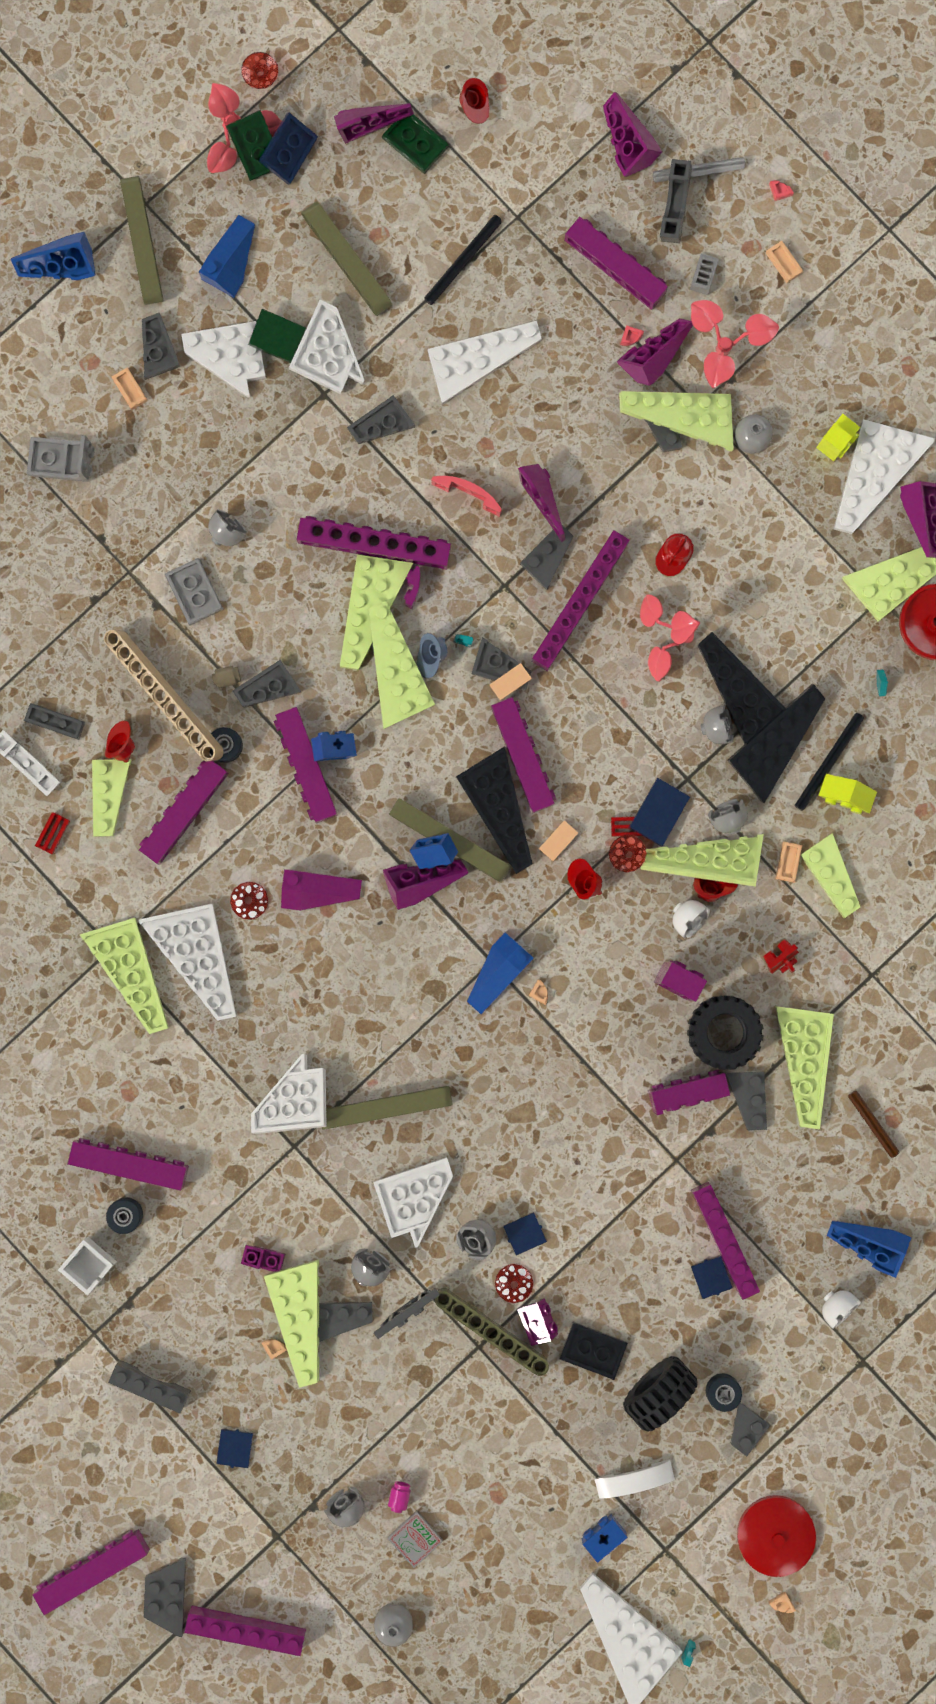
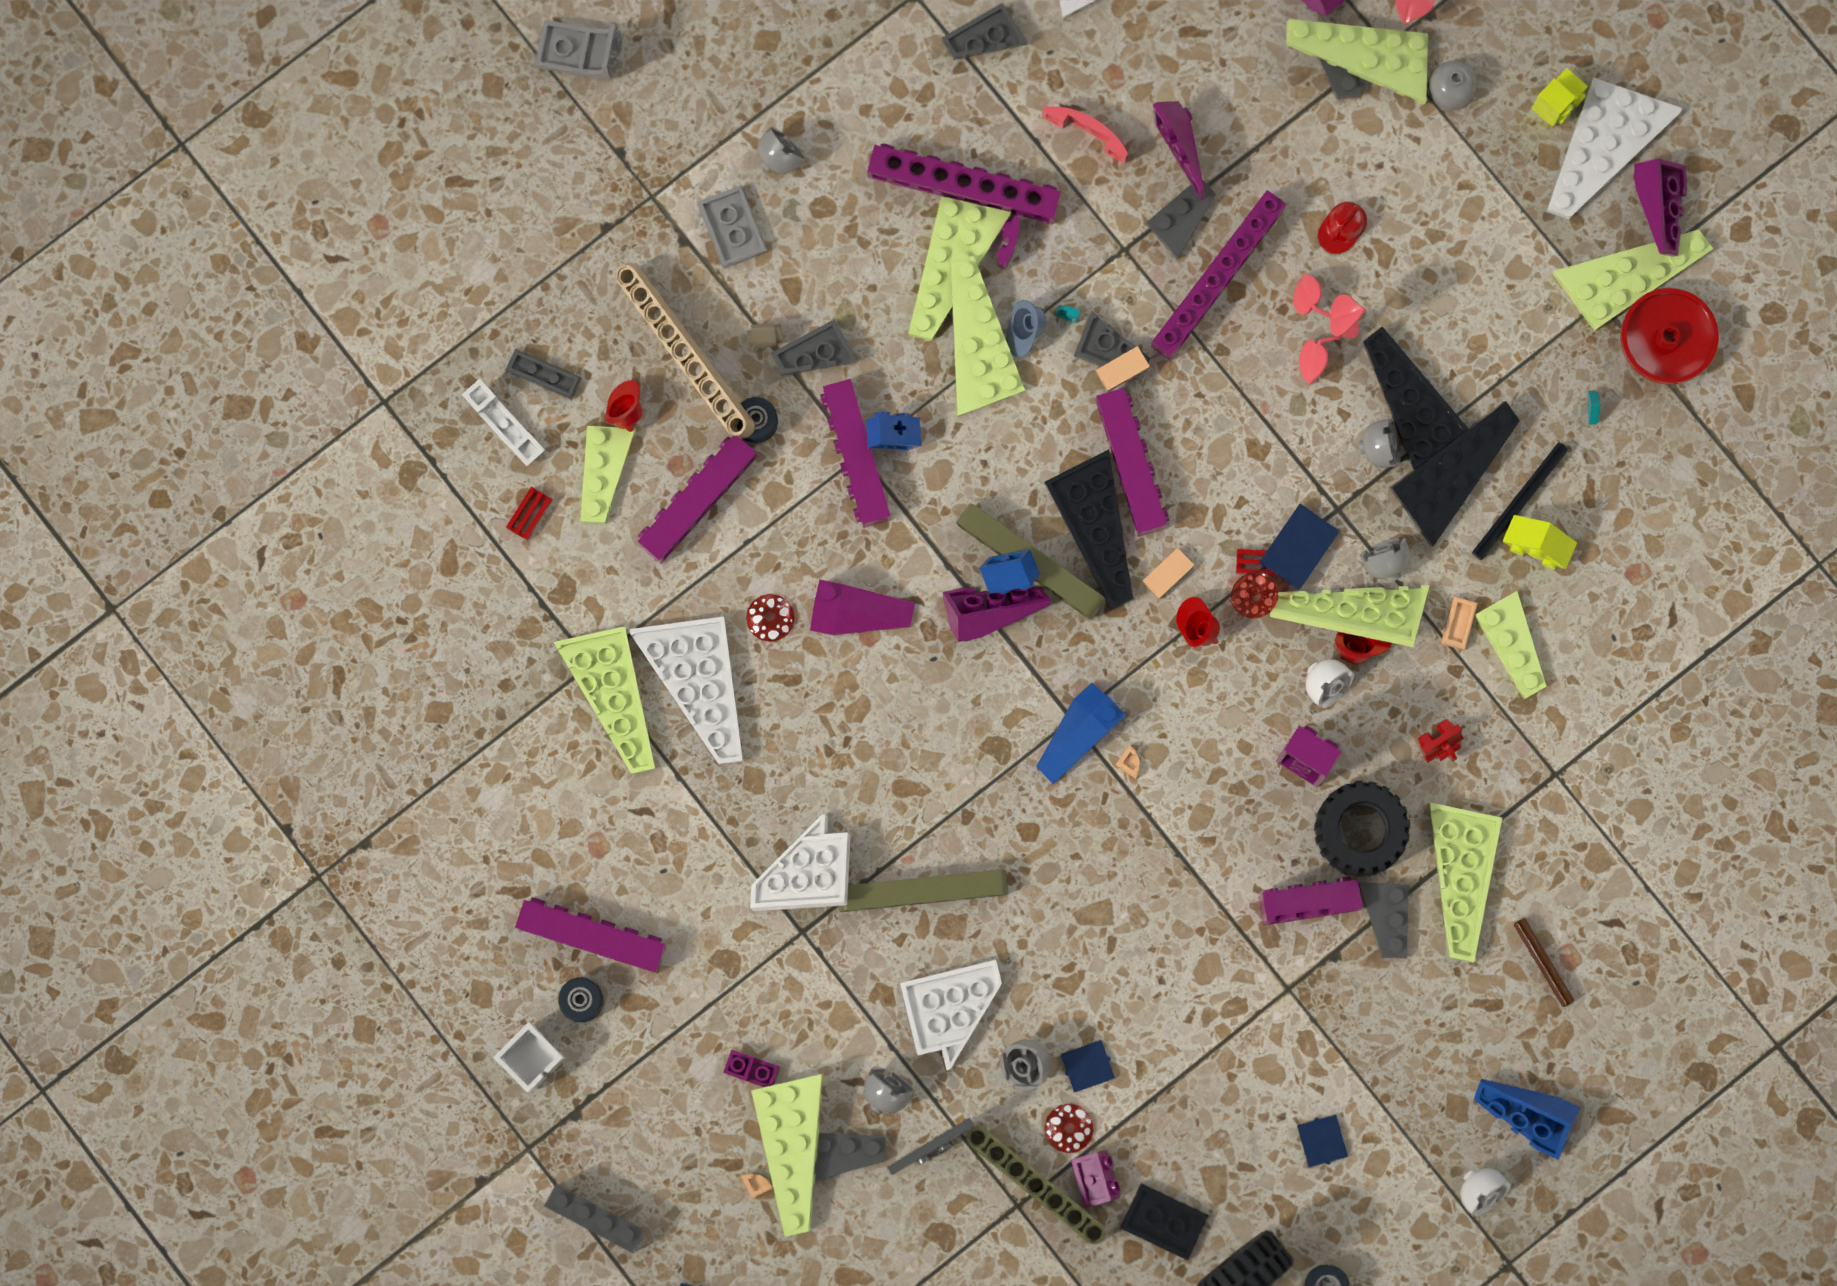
camera: 10 degrees right, 5 degrees down
magenta brick [691,1182,760,1300] -> none

